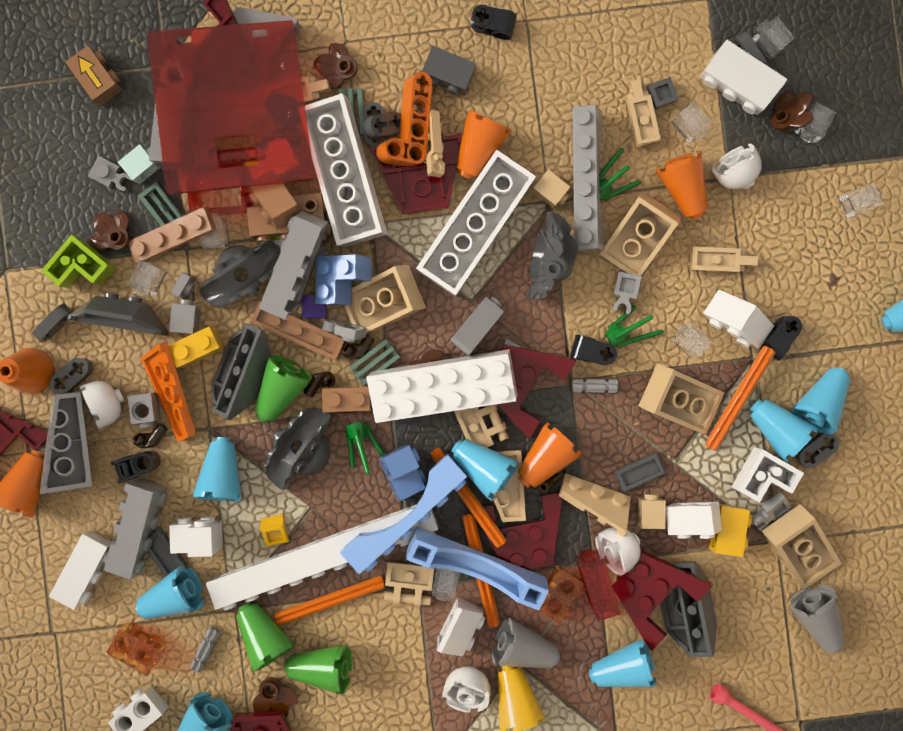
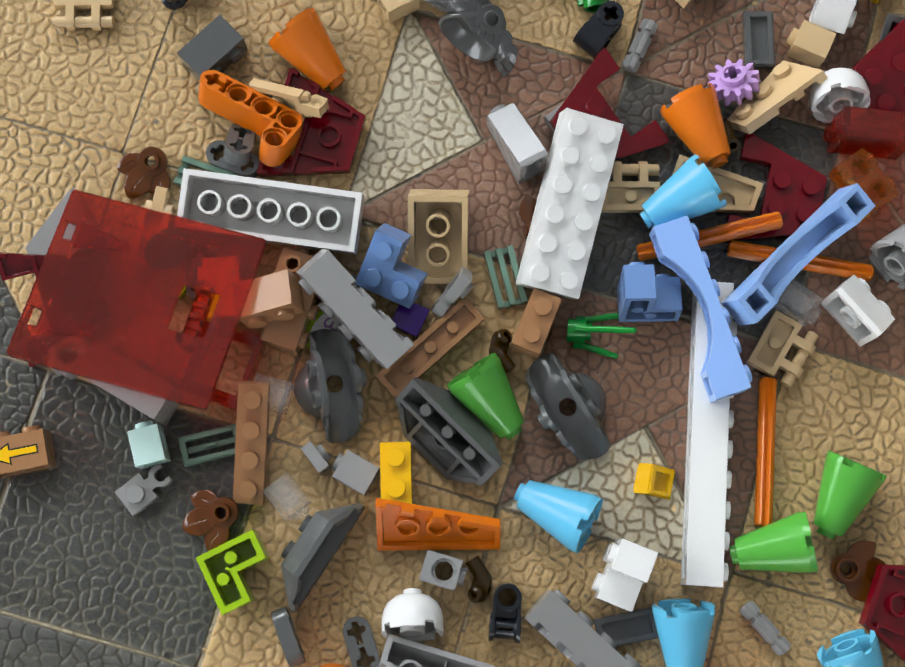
camera: 70 degrees left, 10 degrees down
dark brown arm [341,334,375,359] -> none
white brick [416,150,536,297] -> none
none -> lavender gear [708,59,760,106]

